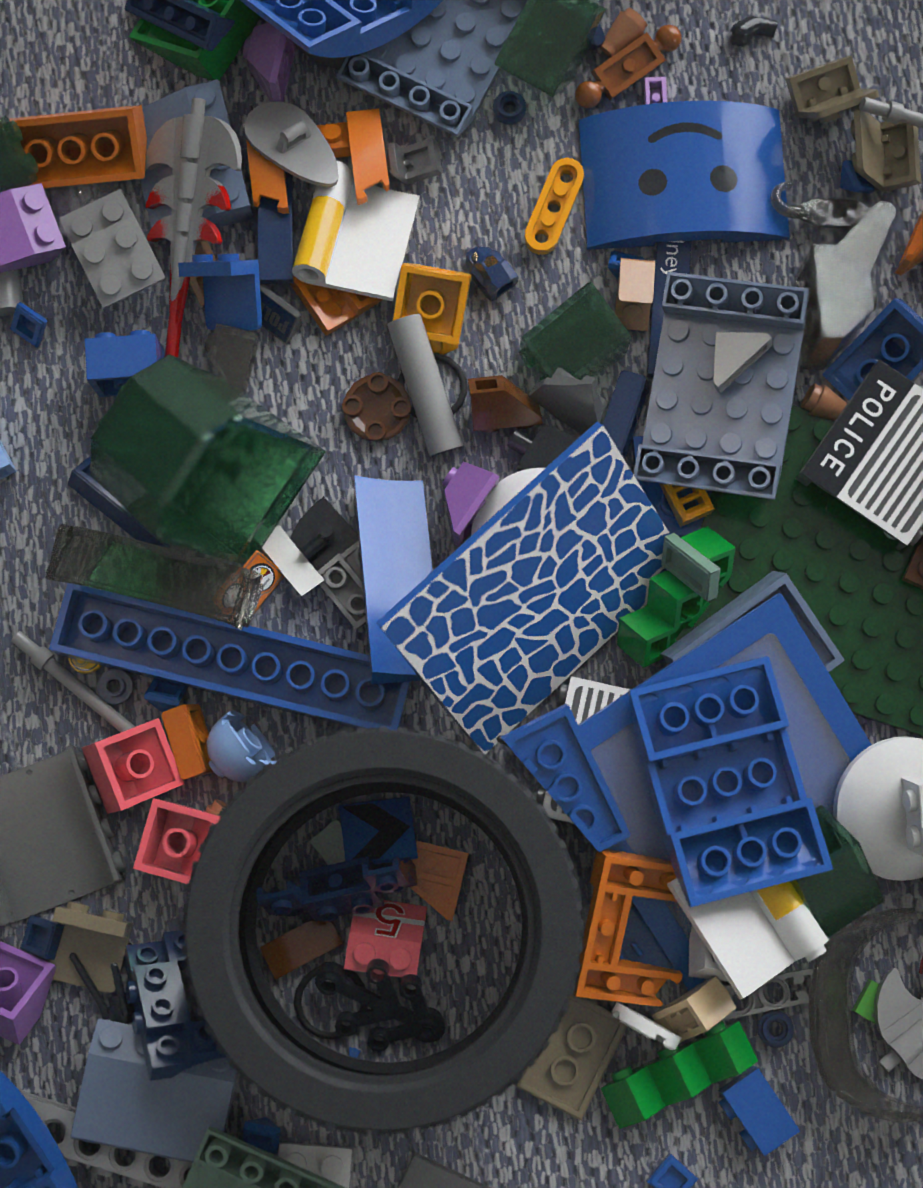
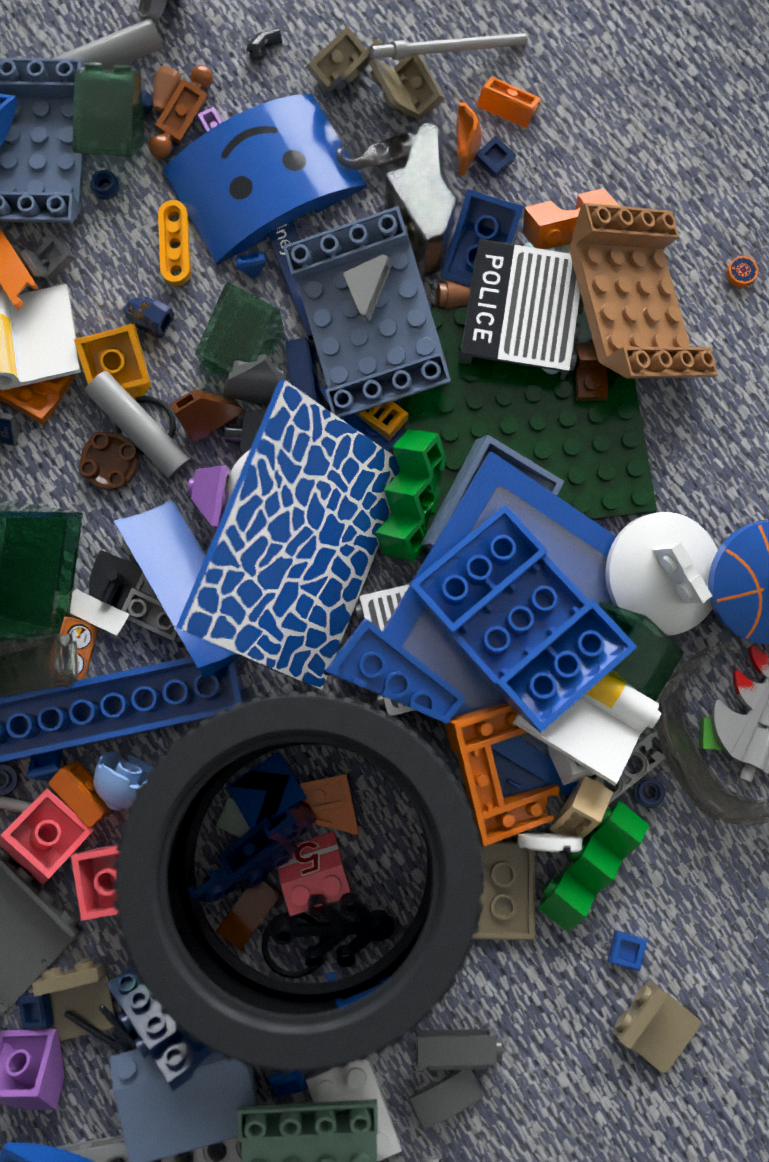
camera: 25 degrees left, 0 degrees up
slope [613,258,655,331] -> none
sand green tile [661,533,721,602] -> none
blue brick [718,1066,800,1156] -> none
blue slope [840,160,875,194] -> none

